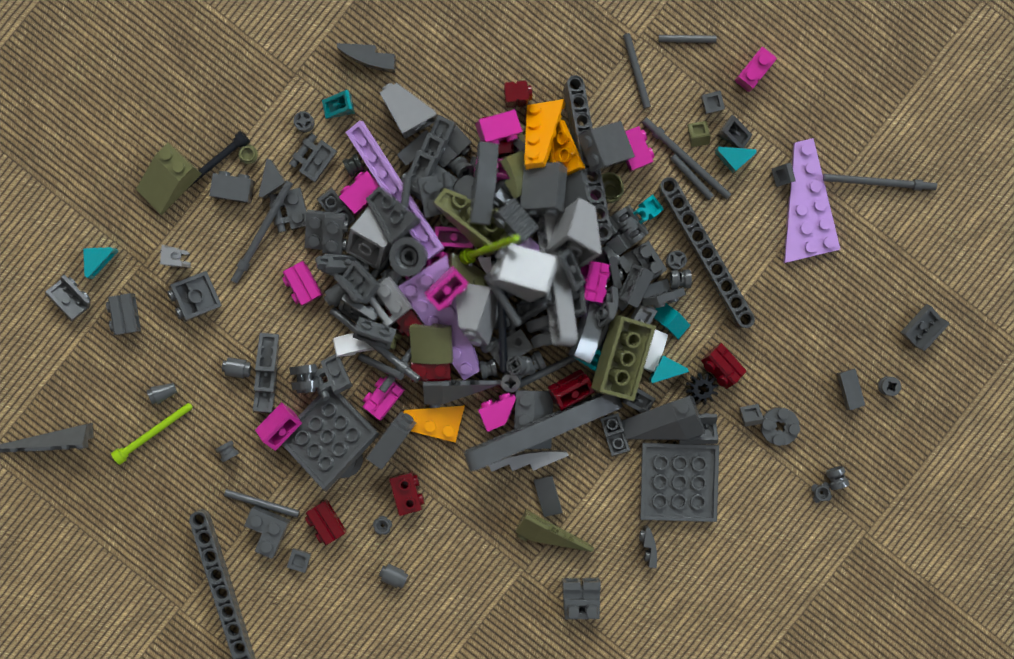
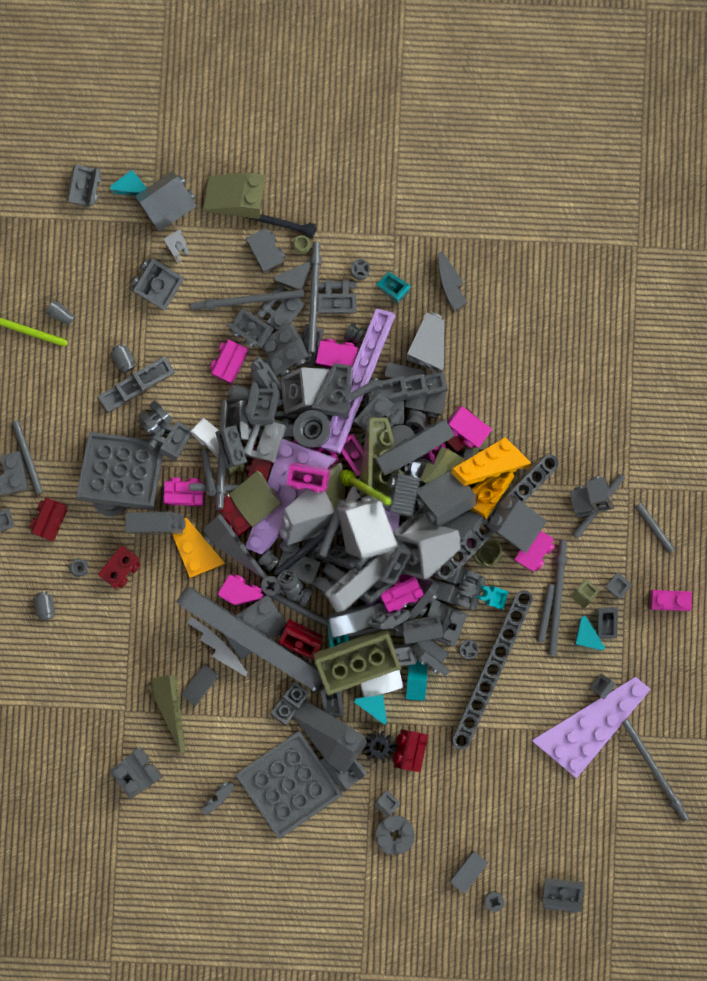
camera: 50 degrees right, 5 degrees down
dark grey brick [106,293,141,335] -> none
dark grey wheel [215,440,239,463] -> none
dark pink brick [255,402,302,451] -> none
dark red brick [504,80,533,109] -> none
dark grey wheel [670,269,692,289] -> none
dark grey plate [811,482,832,503] -> none
dark grey wheel [825,466,850,490] -> none
none -> dark grey brick [135,171,196,232]
none -> dark grey bracket [226,308,274,348]
none -> dark grey bar [307,242,322,353]
none -> dark grey brick [570,476,614,518]

